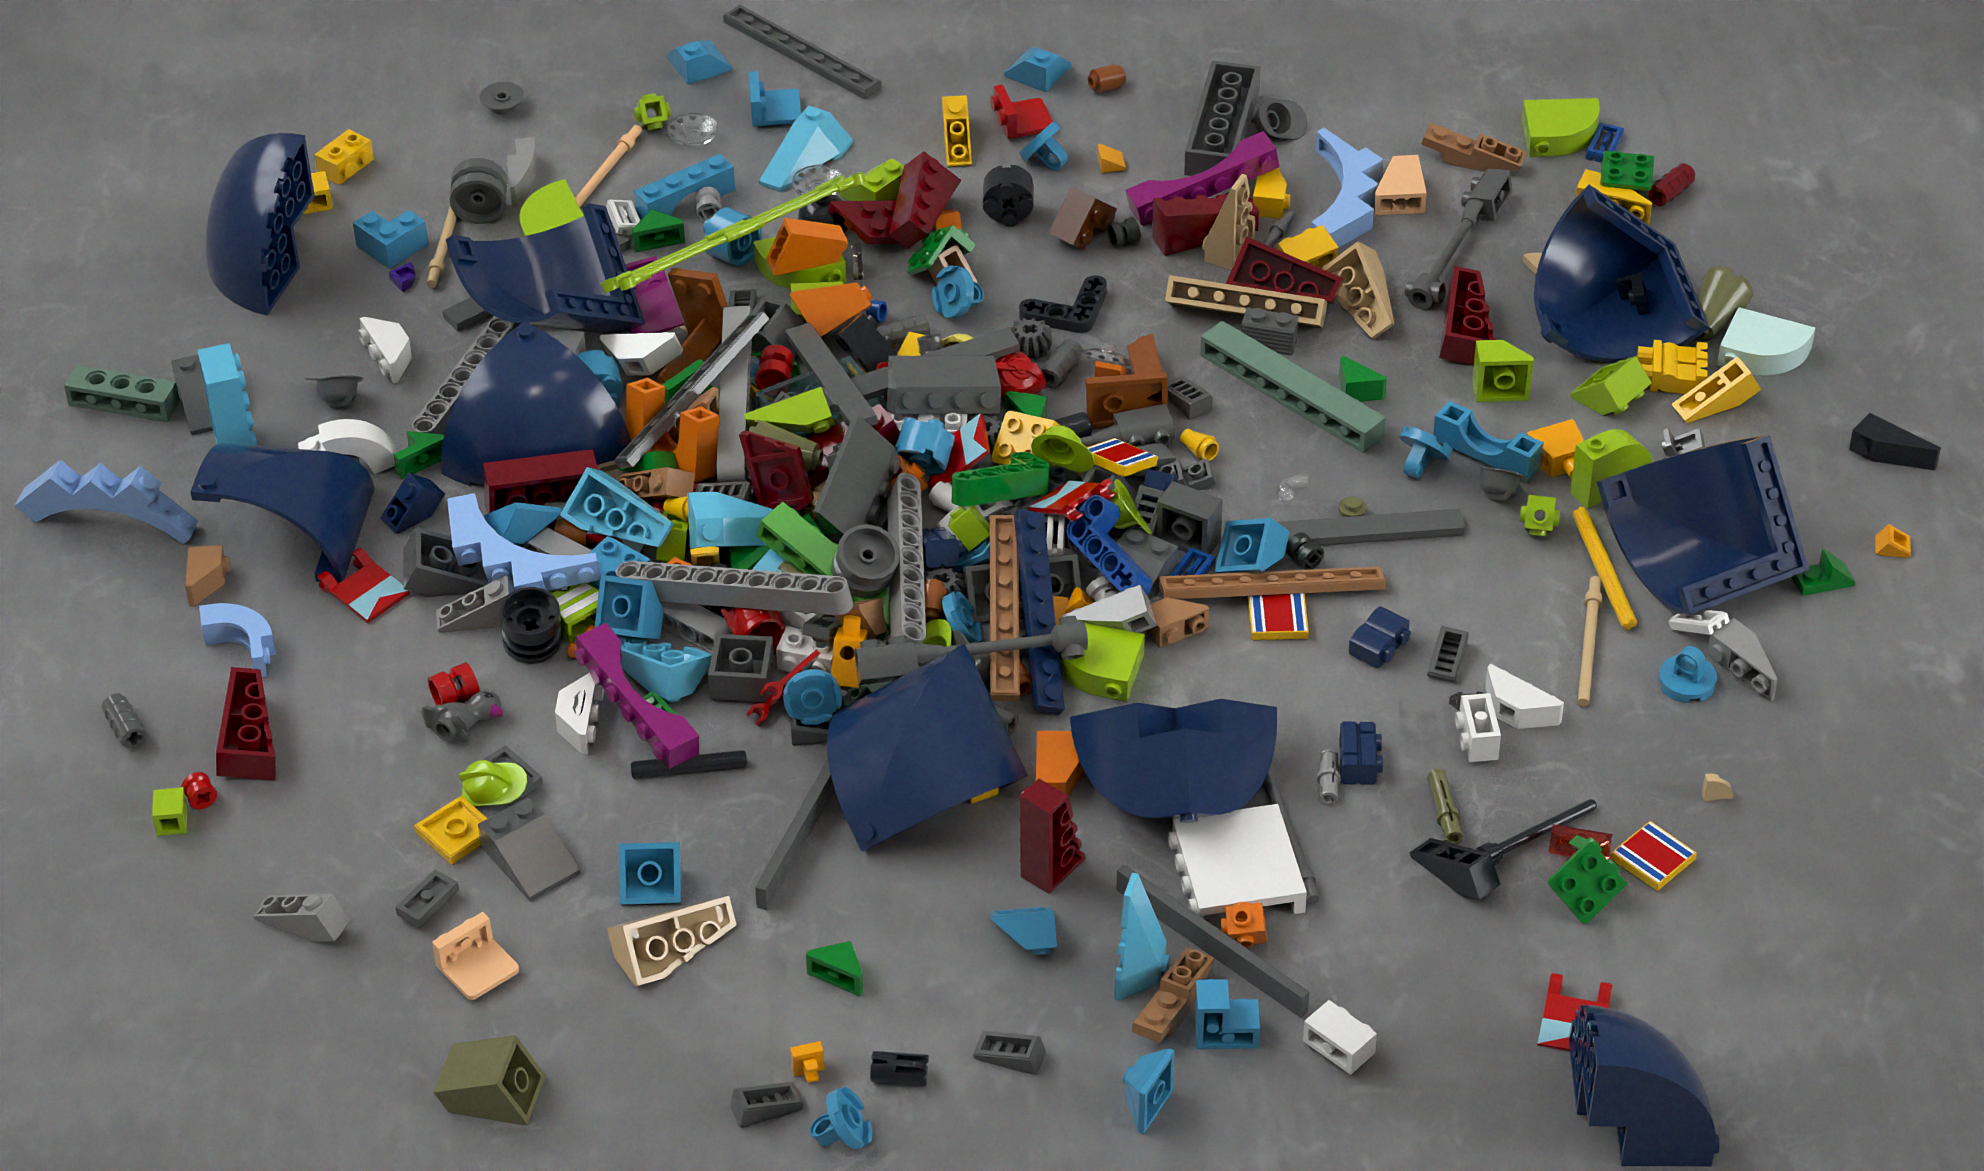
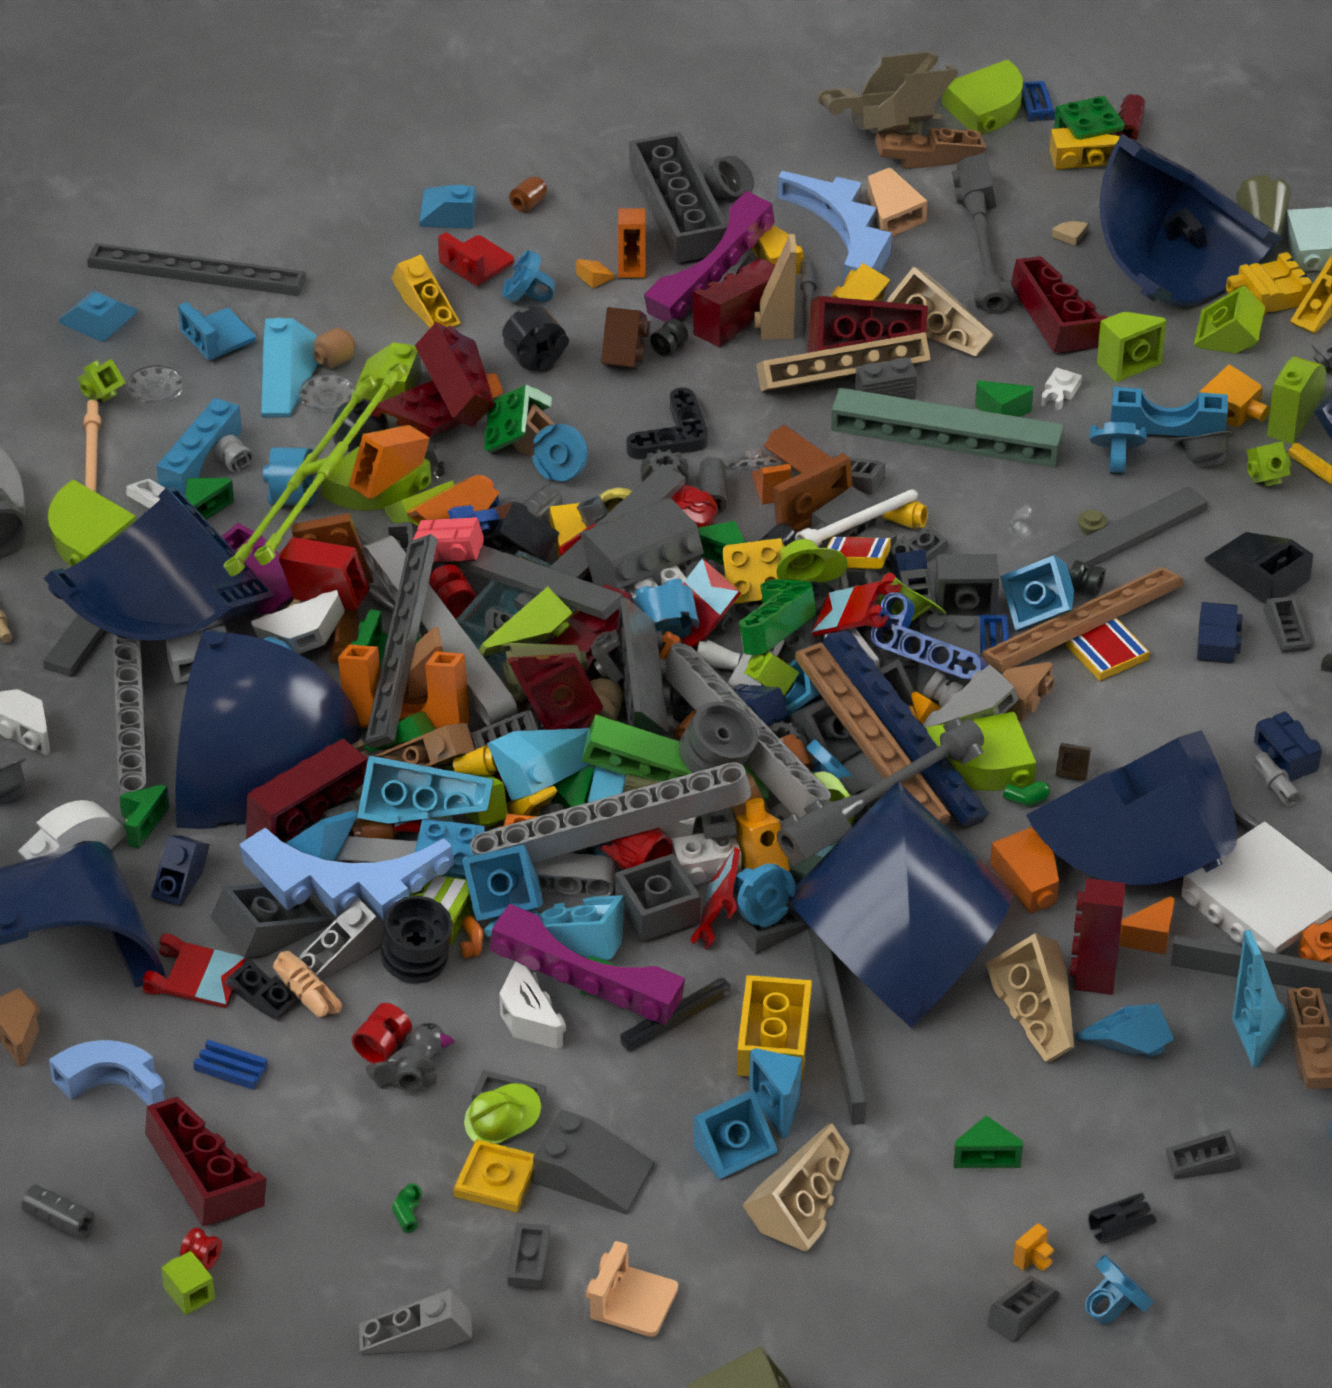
camera: 30 degrees left, 0 degrees up
none -> blue tile [193,1040,268,1089]
none -> black slope [225,959,299,1020]
none -> light nougat hinge [273,951,342,1018]
none -> red brick [279,537,369,610]
none -> medium nougat head [313,327,356,369]
none -> green arm [392,1183,422,1233]
none -> coral brick [413,517,484,563]
none -> blue bracket [448,505,500,534]
none -> orange slope [618,208,646,278]
none -> yellow brick [737,975,812,1081]
none -> dark azure slope [749,1048,802,1139]
none -> white piece [795,489,918,546]
none -> dark tan piece [817,51,958,135]
none -> tan wedge [986,933,1074,1063]
none -> green arm [1003,781,1051,807]
none -> white plate [1041,367,1082,410]
none -> dark brown tile [1055,743,1092,780]
none -> orange slope [1119,896,1175,954]
none -> black slope [1205,532,1314,604]

